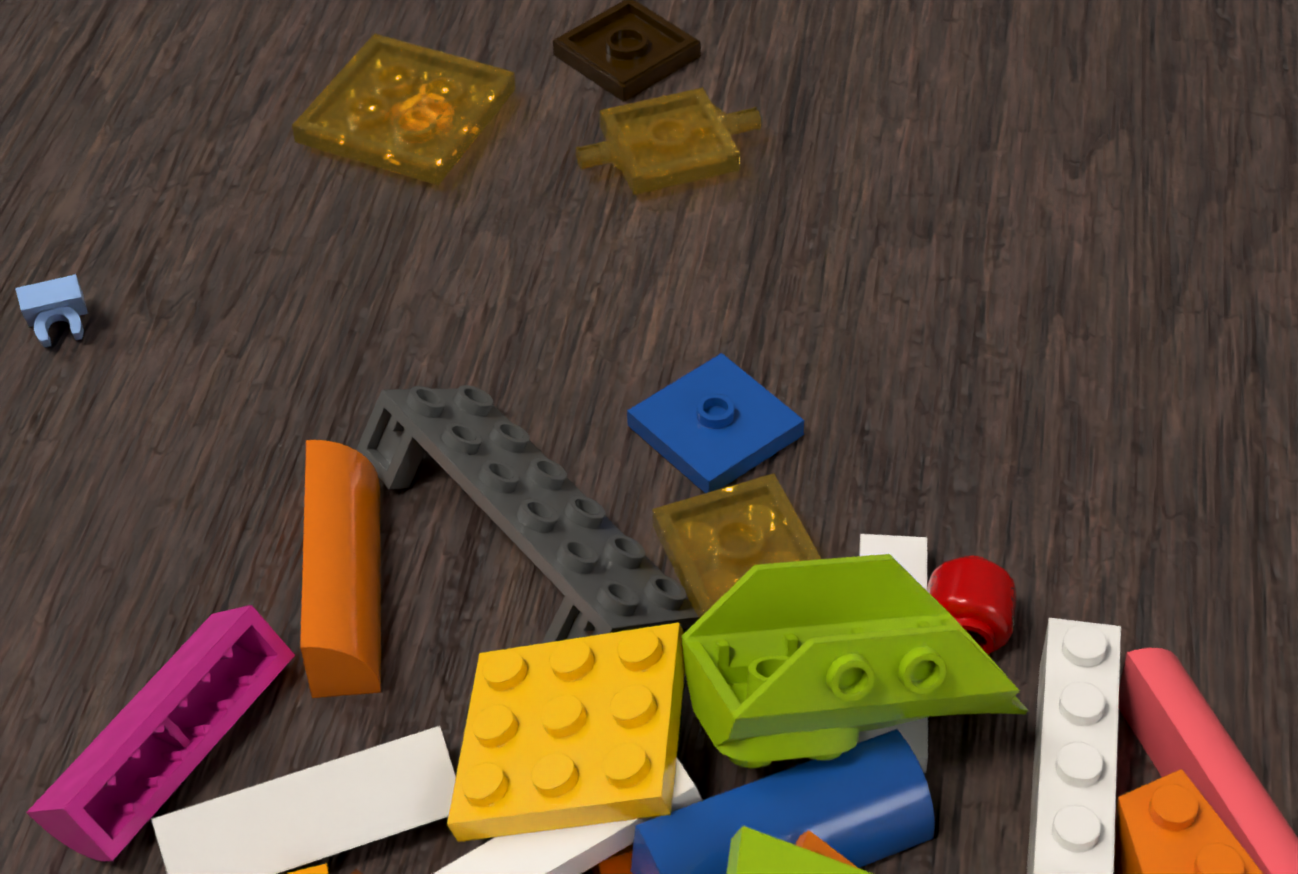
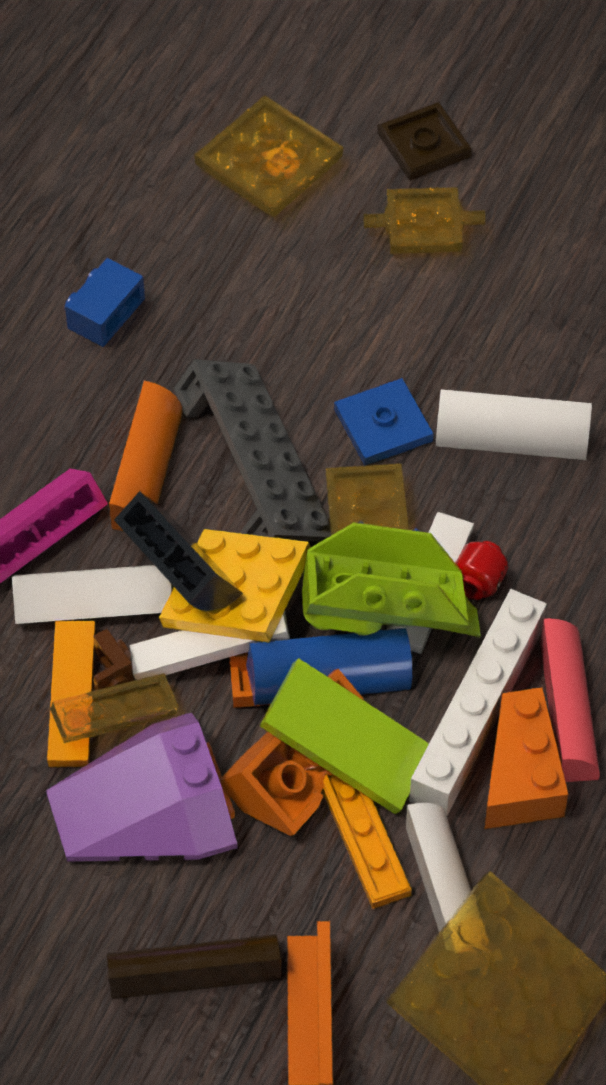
camera: 15 degrees right, 10 degrees up
light blue tile [15,274,88,348] -> none
none -> blue brick [64,258,145,347]
none -> black brick [114,491,243,611]
none -> white brick [436,389,592,460]

